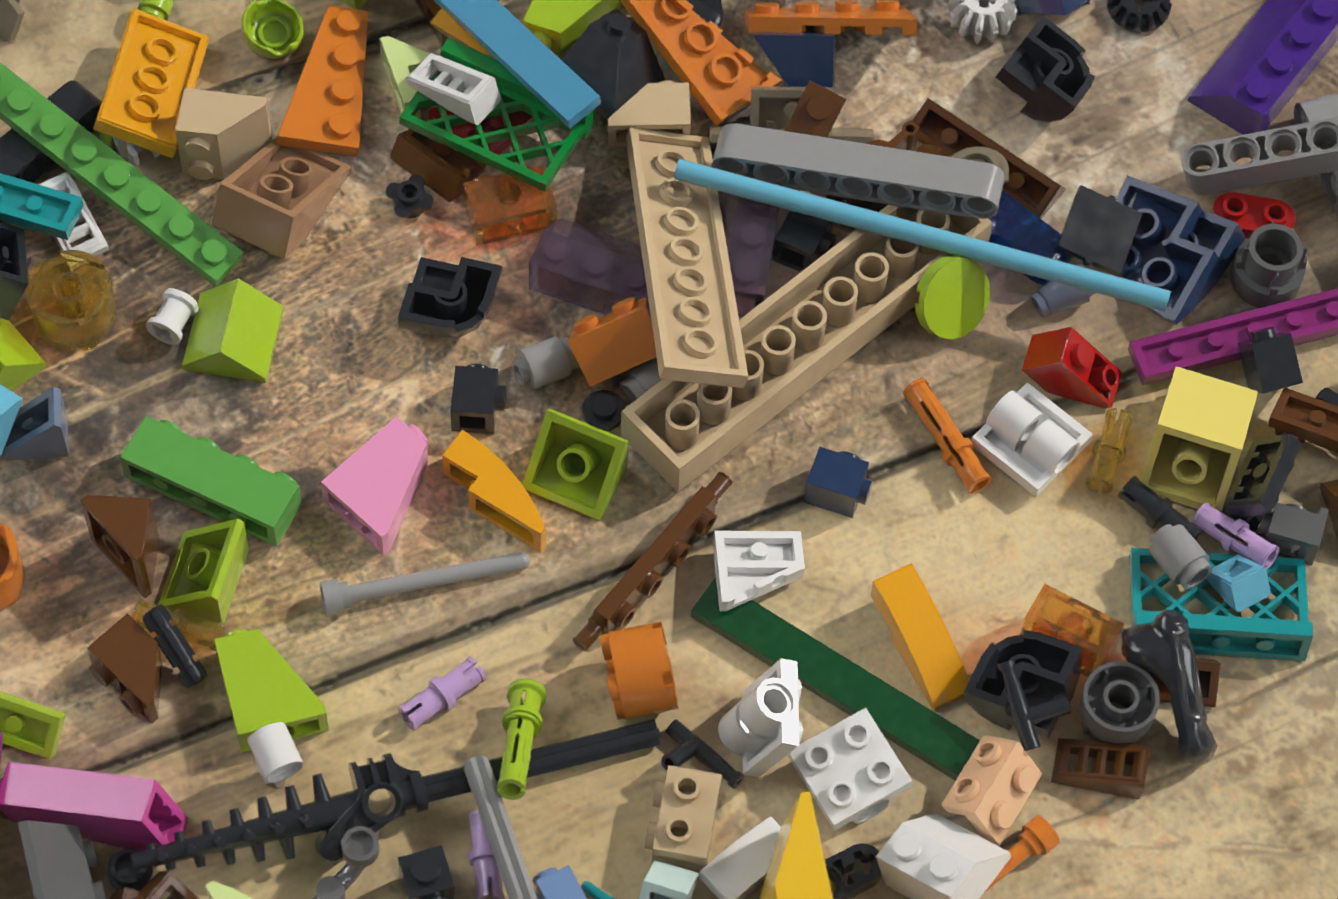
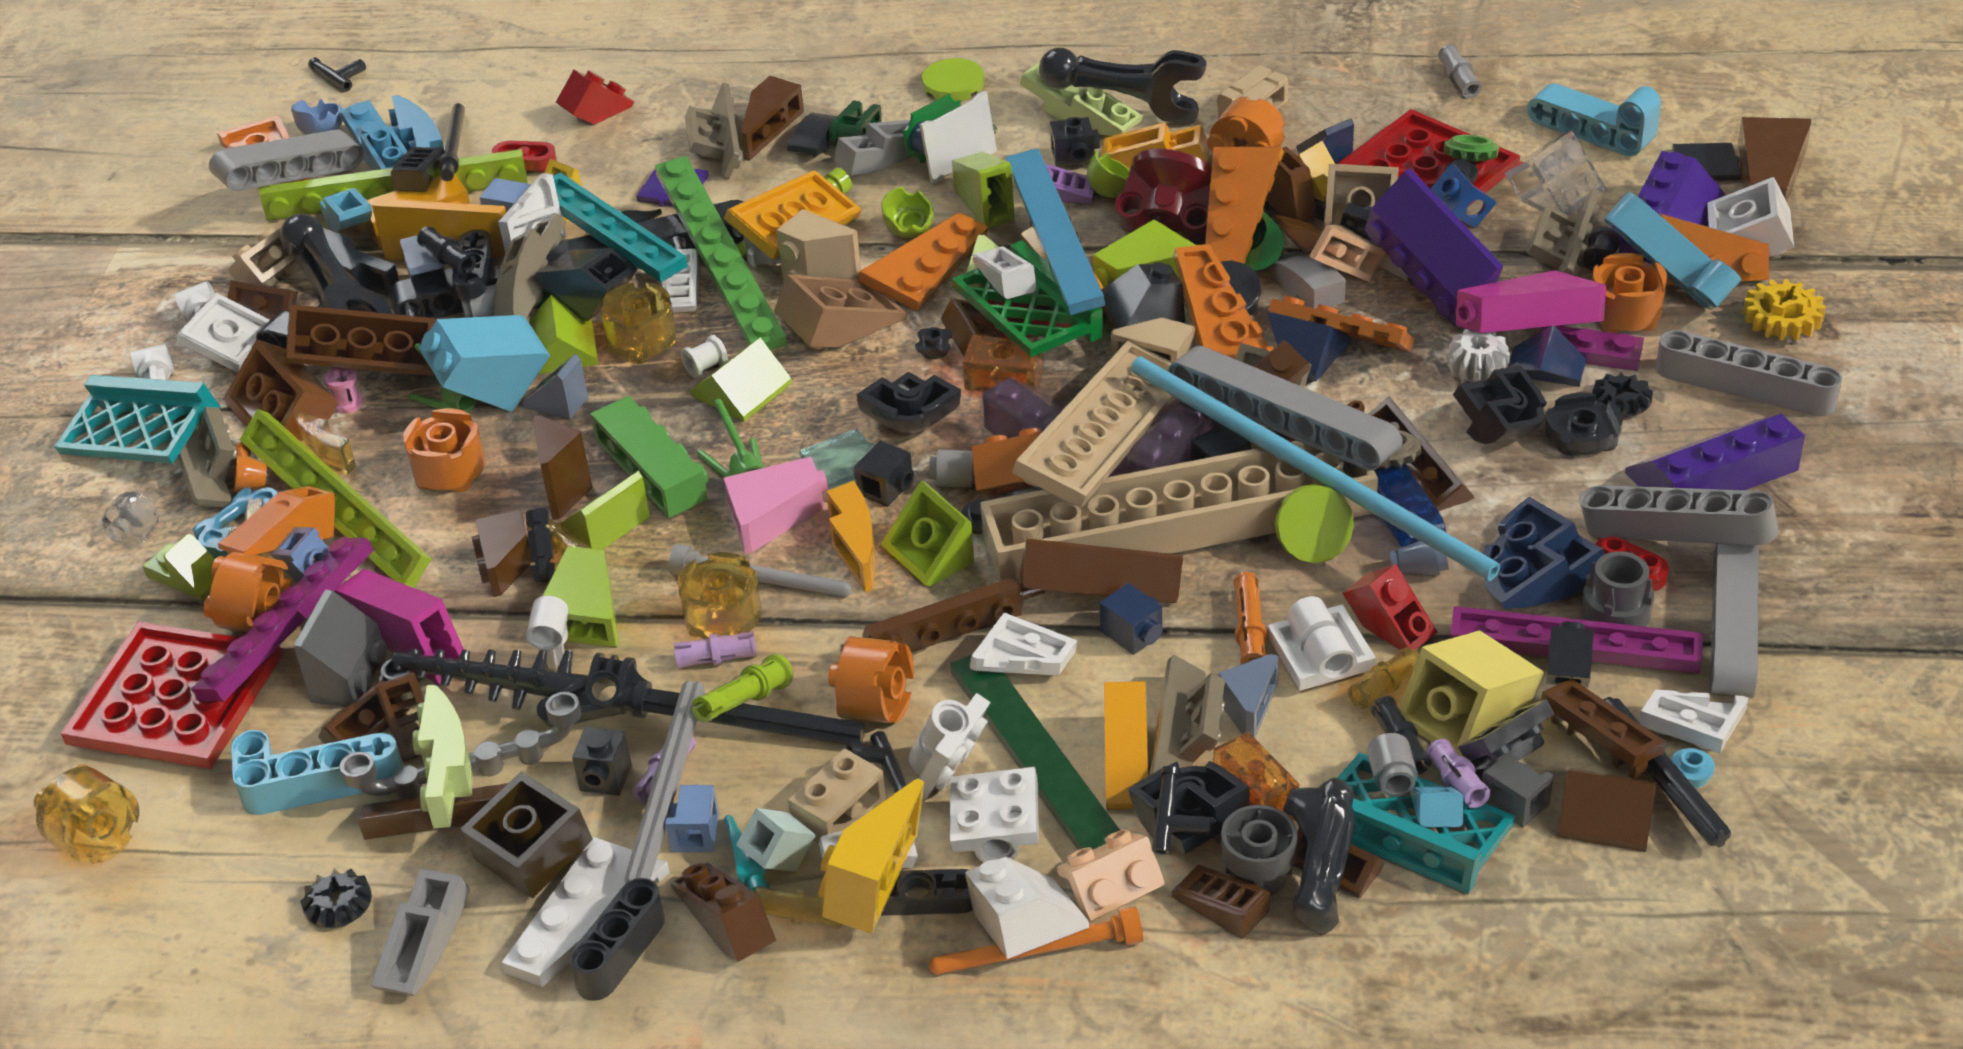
camera: 35 degrees right, 20 degrees down
black piece [1056,185,1143,277] -> none
none -> clear yellow brick [677,552,762,639]
none -> bright green plant [697,399,765,477]
none -> clear light blue piece [799,428,874,490]
none -> reddish brown slope [1020,538,1183,603]
none -> dark tan bracket [1149,655,1226,776]
none -> sand blue slope [1219,654,1279,742]
none -> black plate [1545,393,1623,456]

